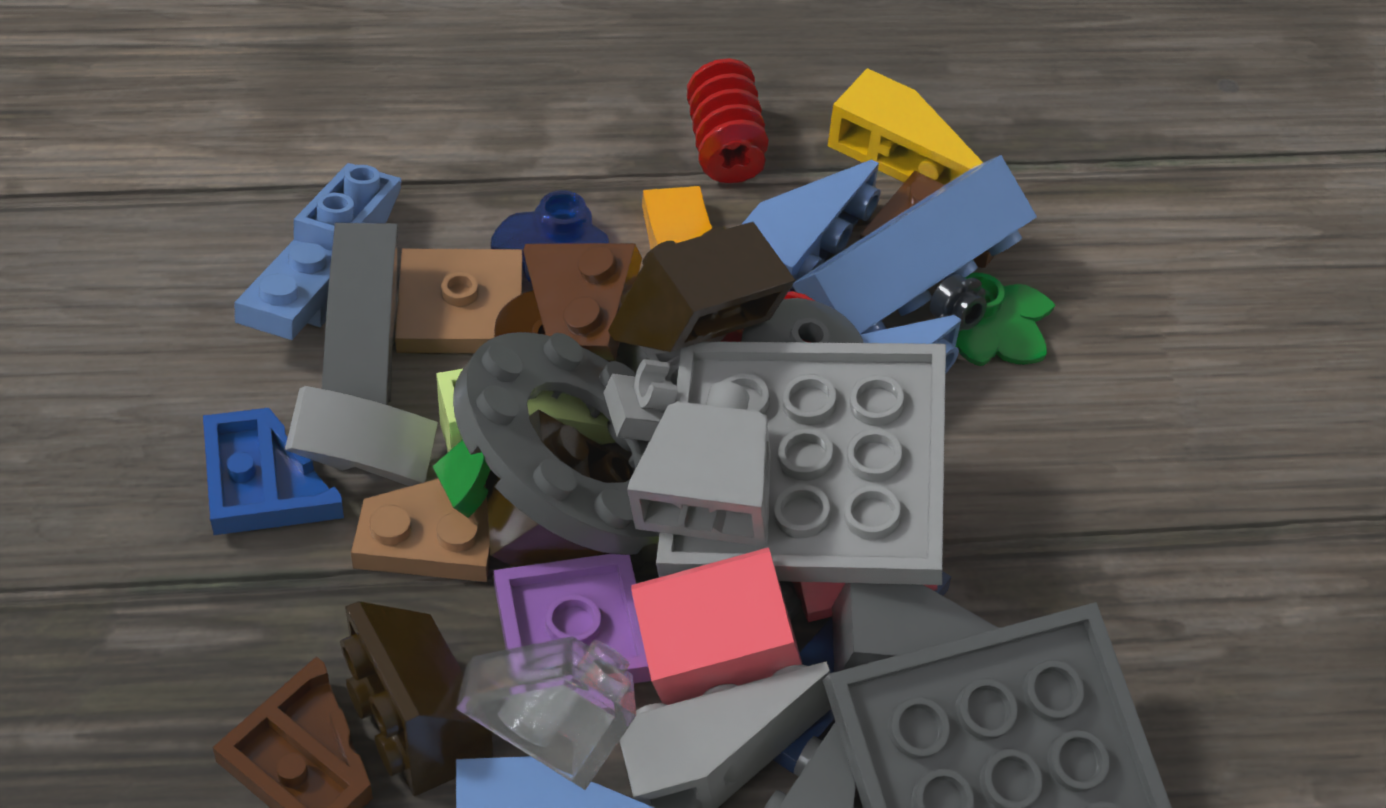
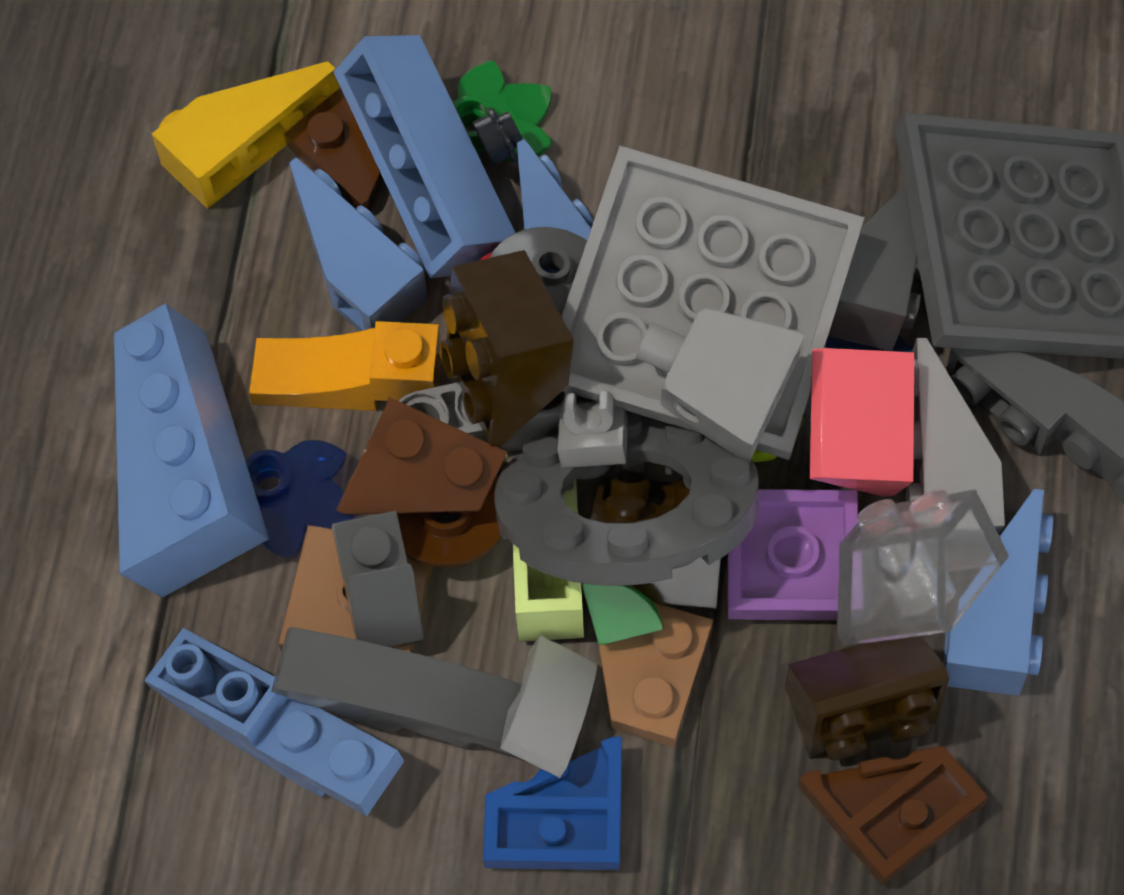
camera: 70 degrees left, 15 degrees up
red piece [687,58,769,183] -> none
none -> medium blue wedge [114,303,269,598]
none -> dark grey slope [332,511,424,648]

